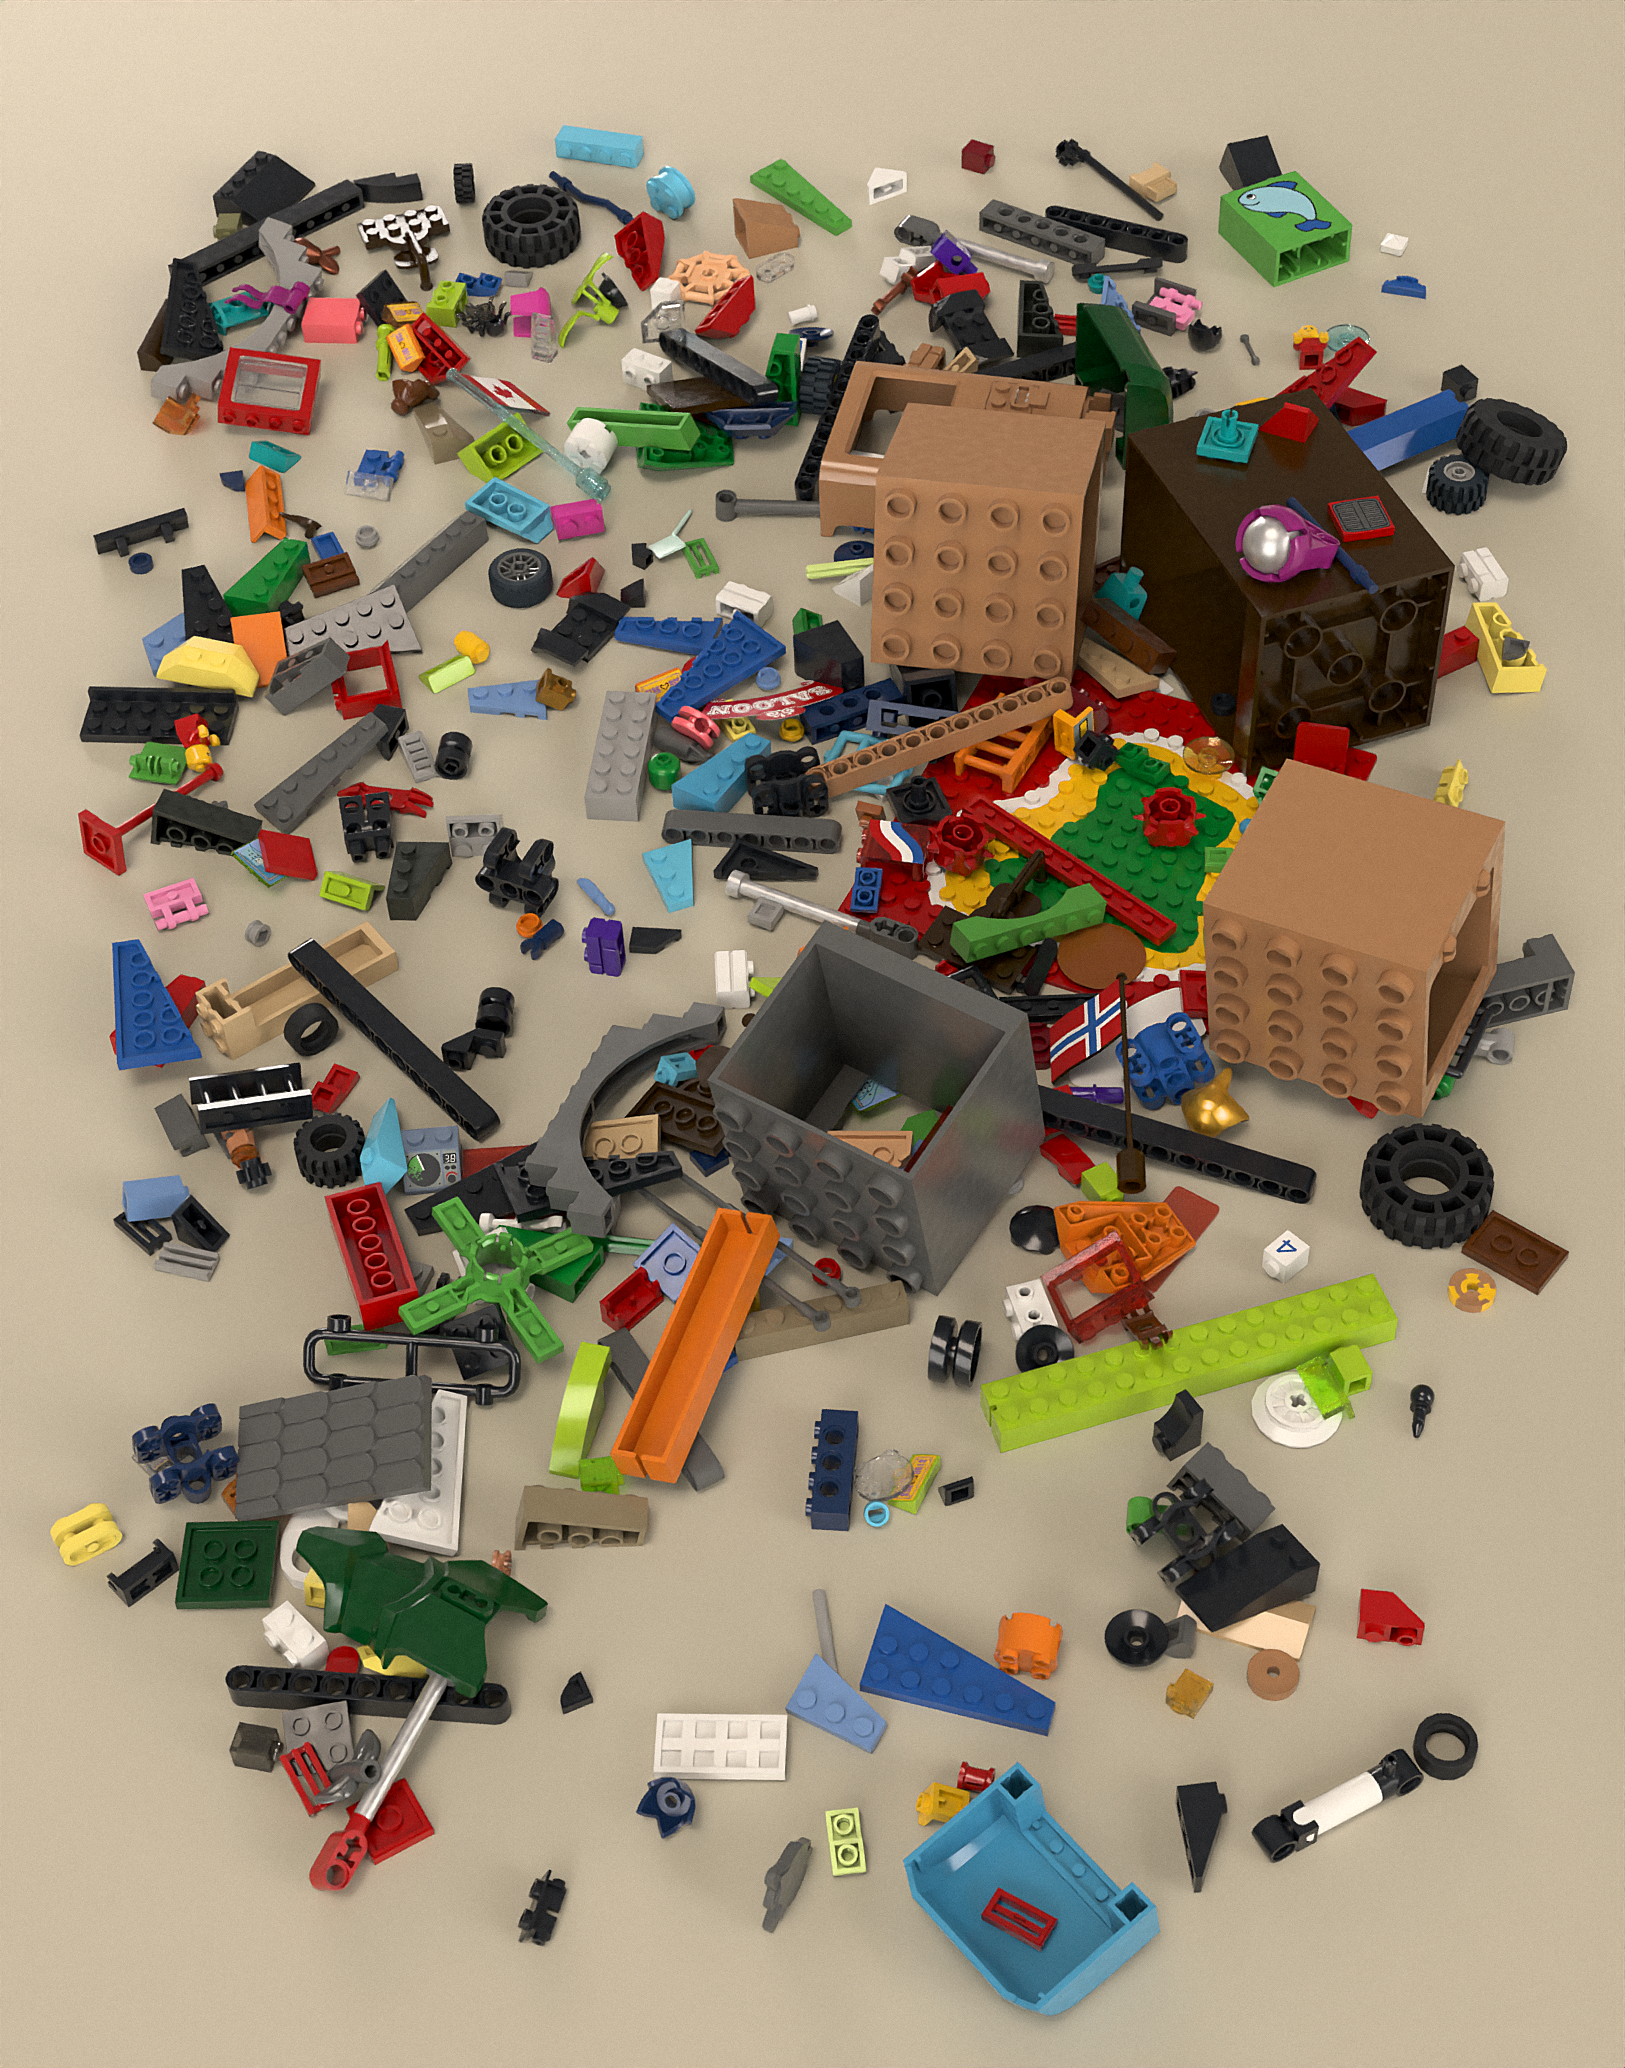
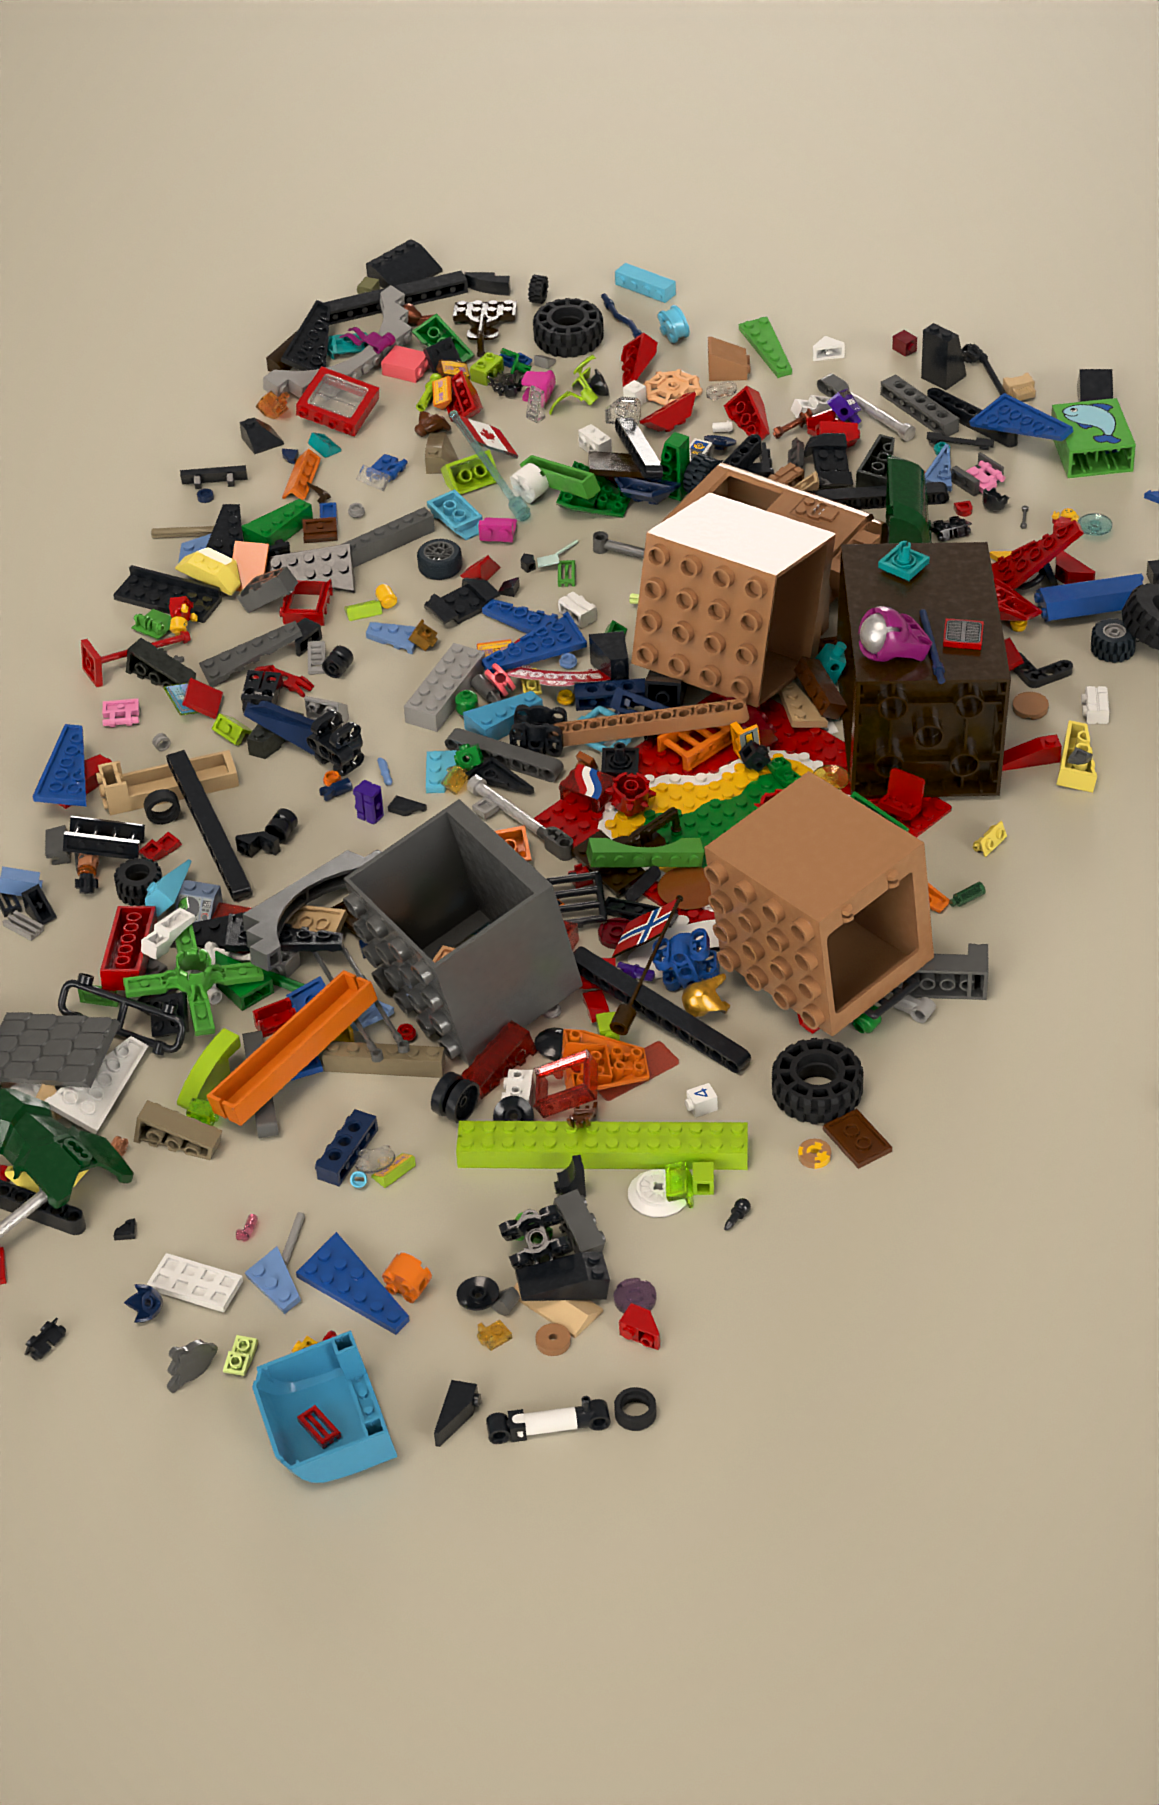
camera: 20 degrees right, 5 degrees down
blue slope [850,867,883,913] -> none
black slope [938,1476,974,1506] -> none
red plate [962,794,1177,946] -> none
red slope [1258,402,1319,443] -> none
none -> white slope [141,908,195,960]
none -> dark tan axle [151,526,214,538]
none -> clear pink arm [236,1214,258,1242]
none -> black slope [239,417,284,454]
none -> dark blue wedge [243,701,315,755]
none -> green wedge [412,313,475,363]
none -> clear yellow bracket [441,766,469,795]
none -> green brick [454,743,484,771]
none -> clear red wedge [461,1020,537,1099]
none -> green bracket [500,348,532,377]
none -> clear purple tile [613,1278,657,1313]
none -> red wedge [724,386,770,441]
none -> dark grey hinge [788,437,804,468]
none -> black slope [921,323,967,390]
none -> red tile [954,501,973,517]
none -> blue wing [969,393,1074,441]

